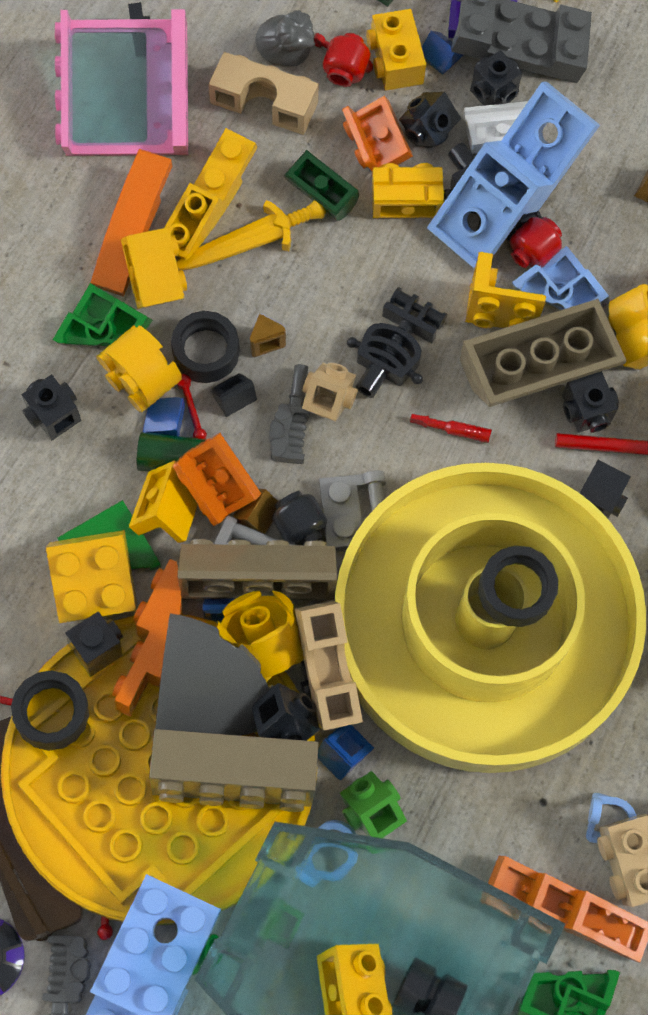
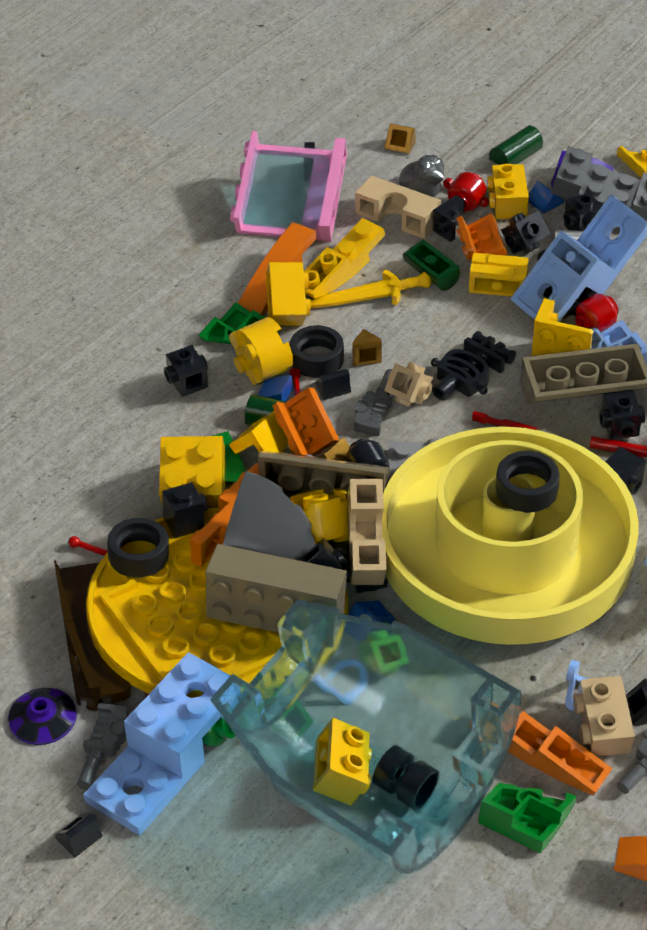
camera: 15 degrees right, 25 degrees down
none -> black bracket [433,195,464,242]

